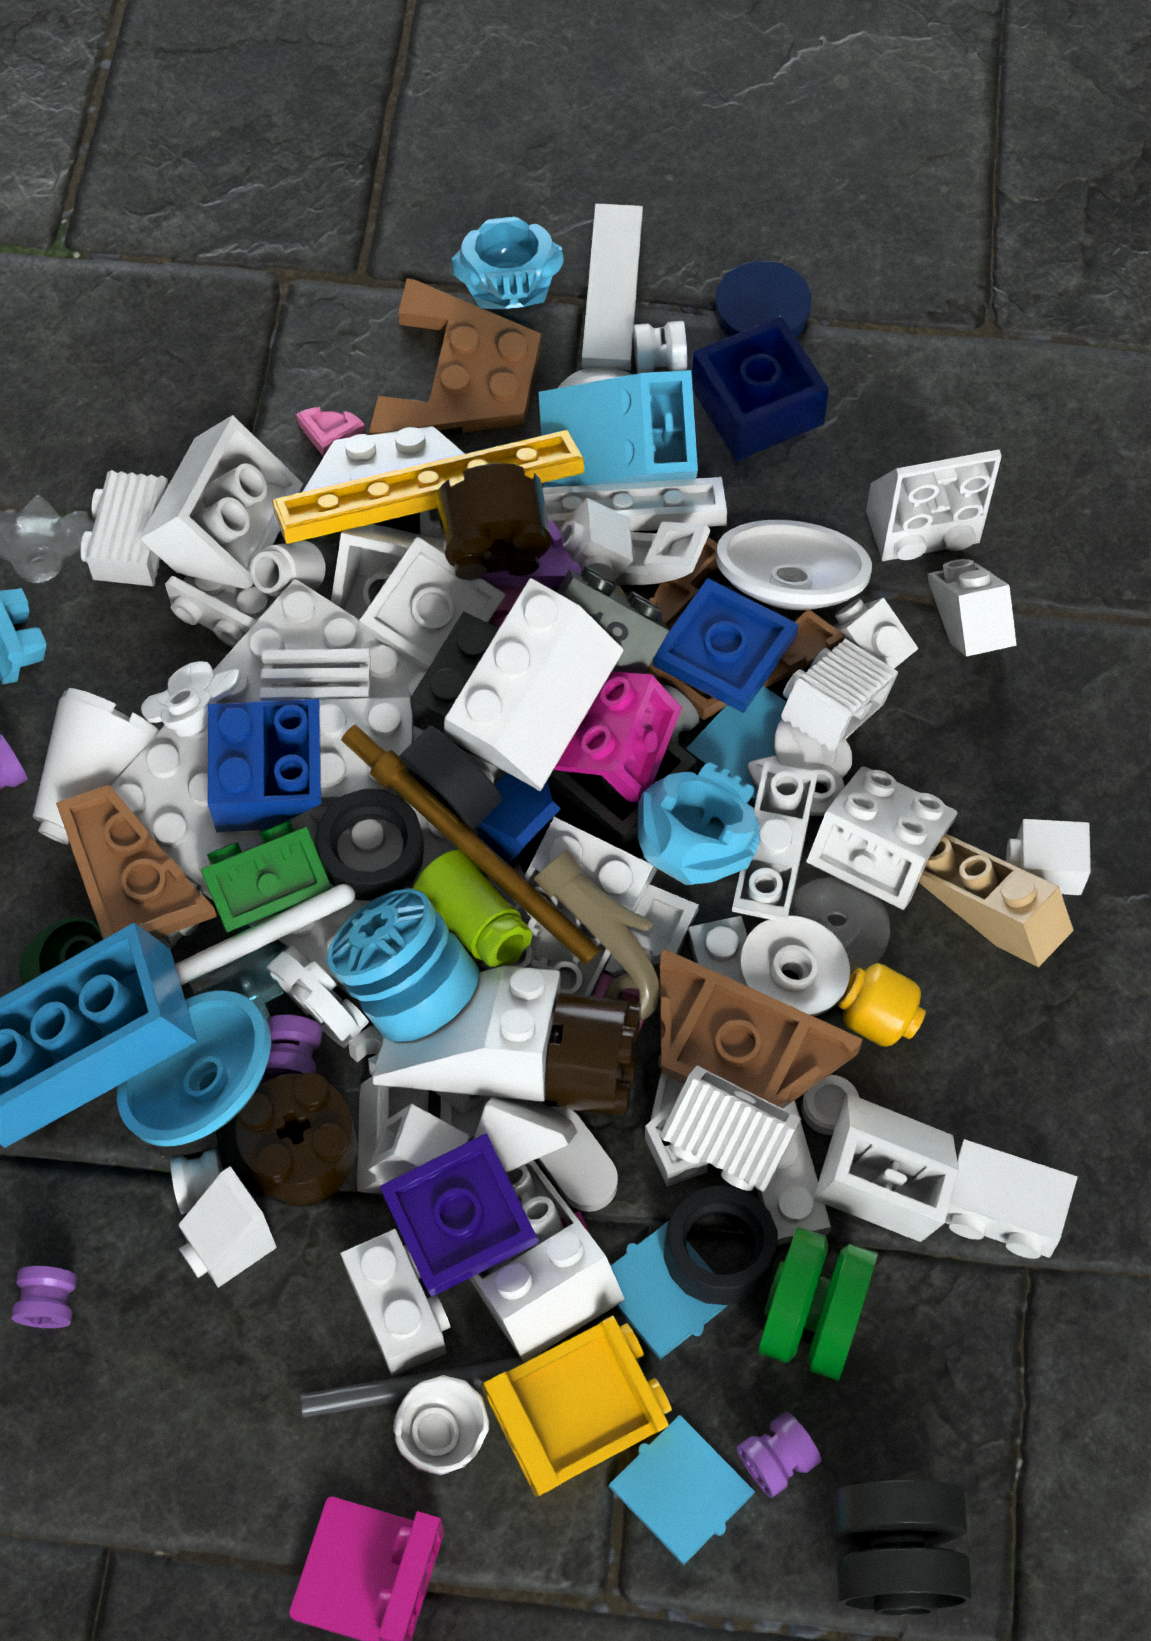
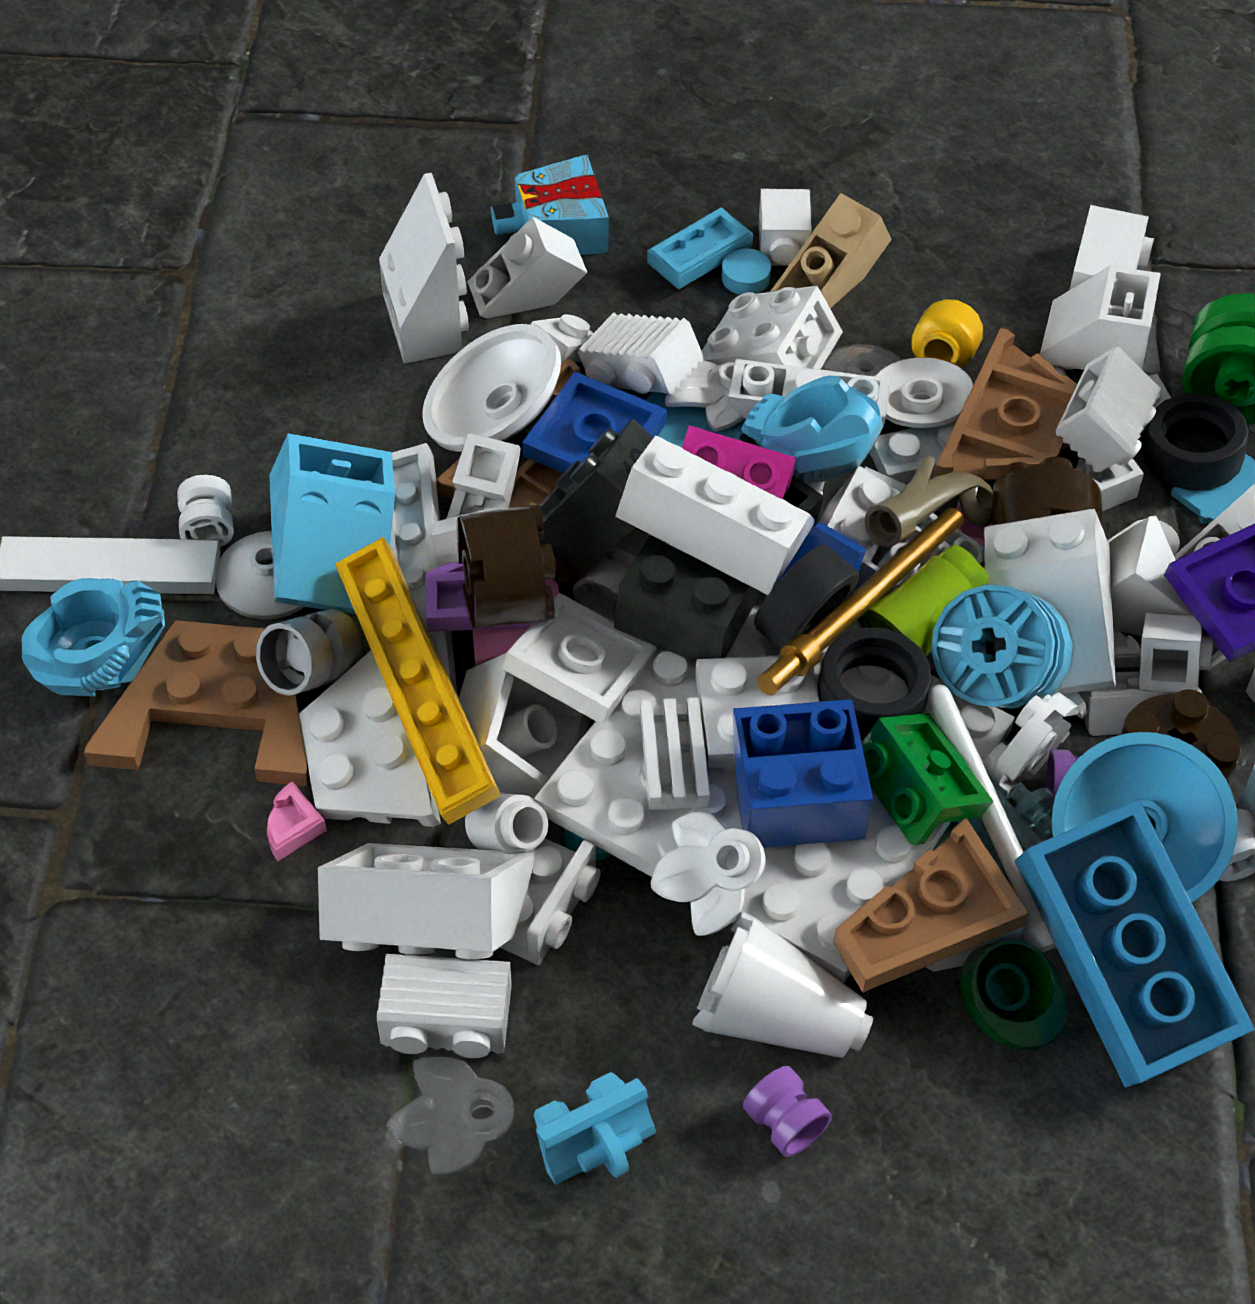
camera: 95 degrees left, 10 degrees down
clear blue brick [692,316,829,461] -> none
dark blue tile [715,260,812,348] -> none
none -> flat silver wheel [256,609,364,696]
none -> torso [491,155,609,255]
none -> medium azure plate [647,207,753,290]
none -> medium azure tile [722,248,771,295]

